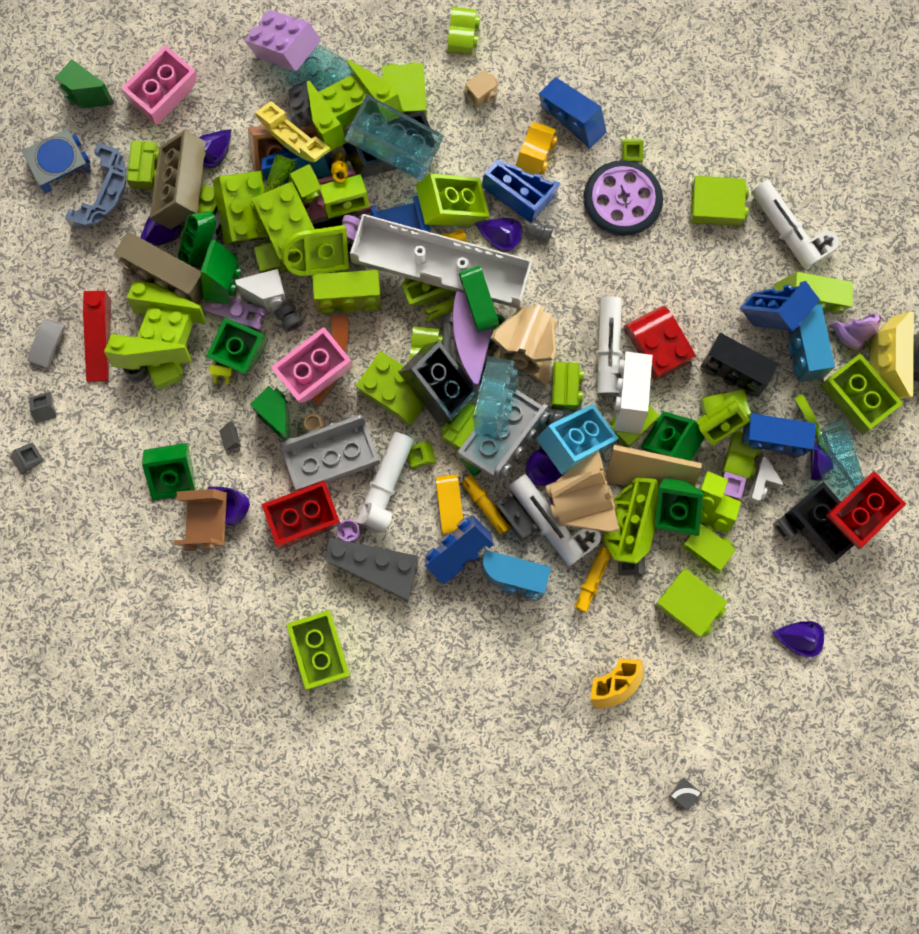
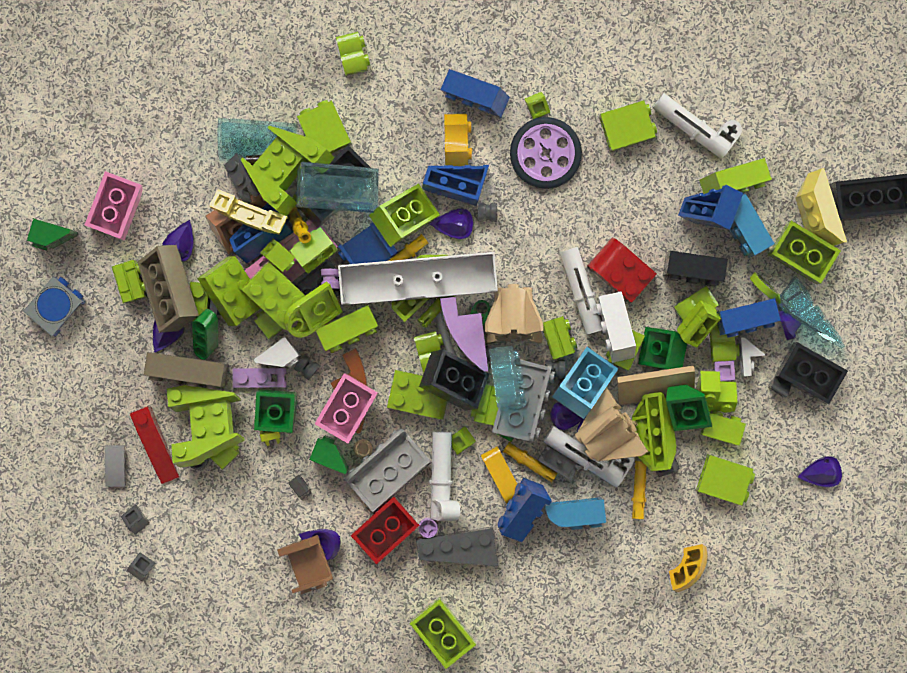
camera: 20 degrees left, 10 degrees up
sand blue windscreen [65,143,127,228] -> none
green slope [142,443,196,500] -> none
green slope [201,240,242,305] -> none
lavender piece [244,9,321,71] -> none
clear neon green slope [263,154,297,194] -> none
green beam [459,265,499,332] -> none
tan brick [465,69,498,108] -> none
dark grey tile [669,778,702,811] -> none
red brick [826,471,906,550] -> none
lavender hair [829,313,881,351] -> none

